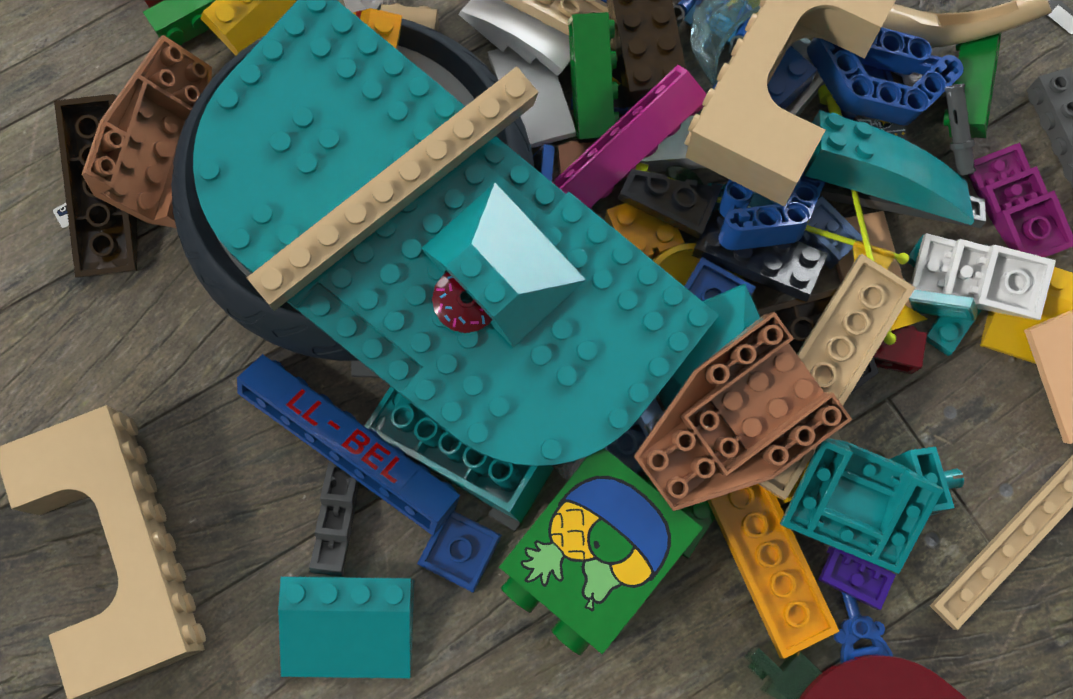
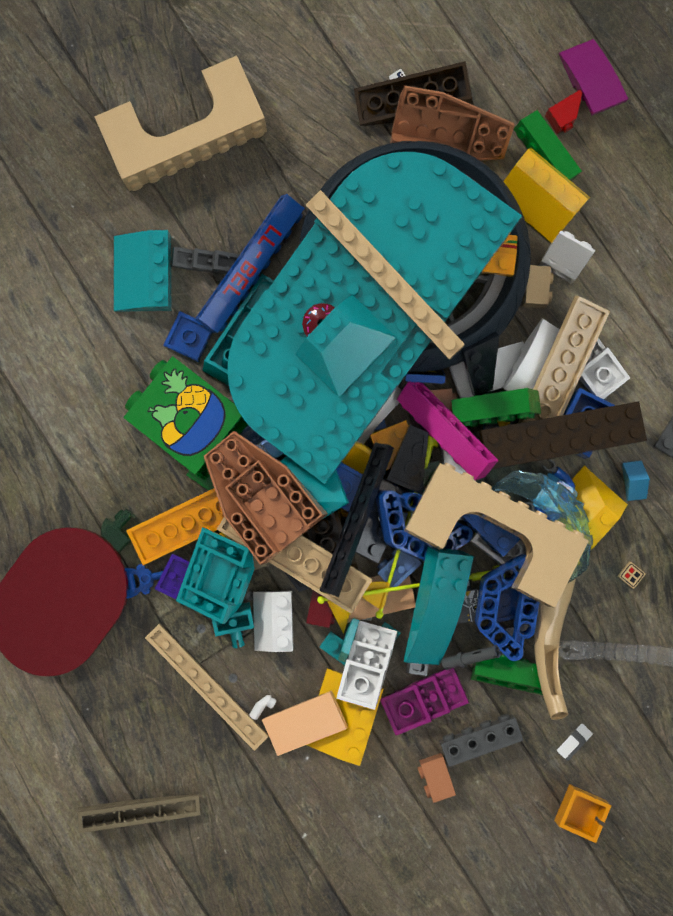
camera: 90 degrees right, 10 degrees up
none -> white arm [249,695,276,720]
none -> white slope [253,591,294,652]
none -> black plate [319,443,394,598]
none -> black wing [461,332,499,396]

